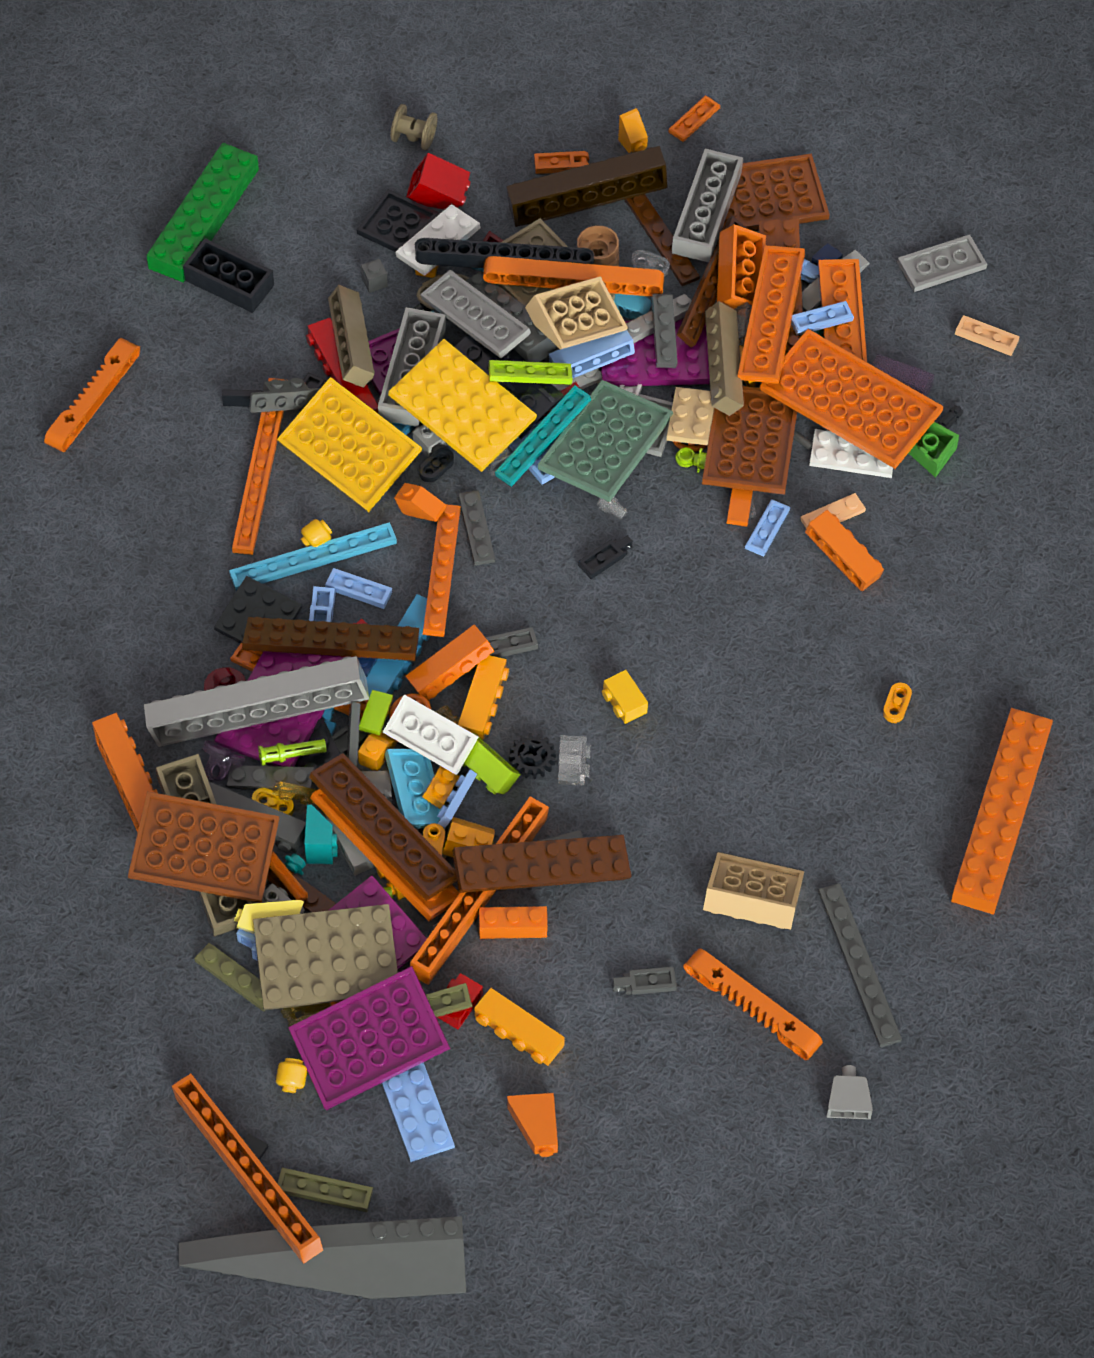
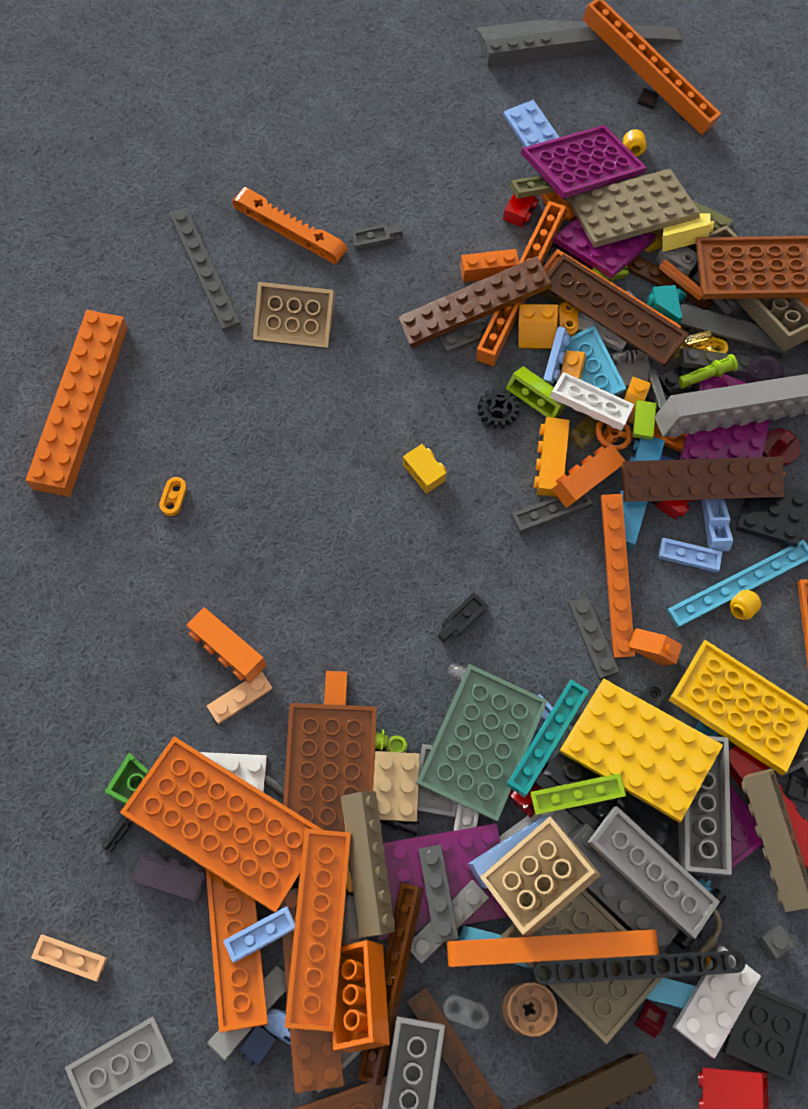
camera: 170 degrees right, 10 degrees up
olive plate [277,1168,373,1212] -> none
light orange brick [474,988,565,1066] -> none
orange slope [507,1093,558,1157] -> none
clear brick [558,735,591,785] -> none
light blue tile [745,499,790,557] -> none
light grey torso [827,1065,873,1119] -> none

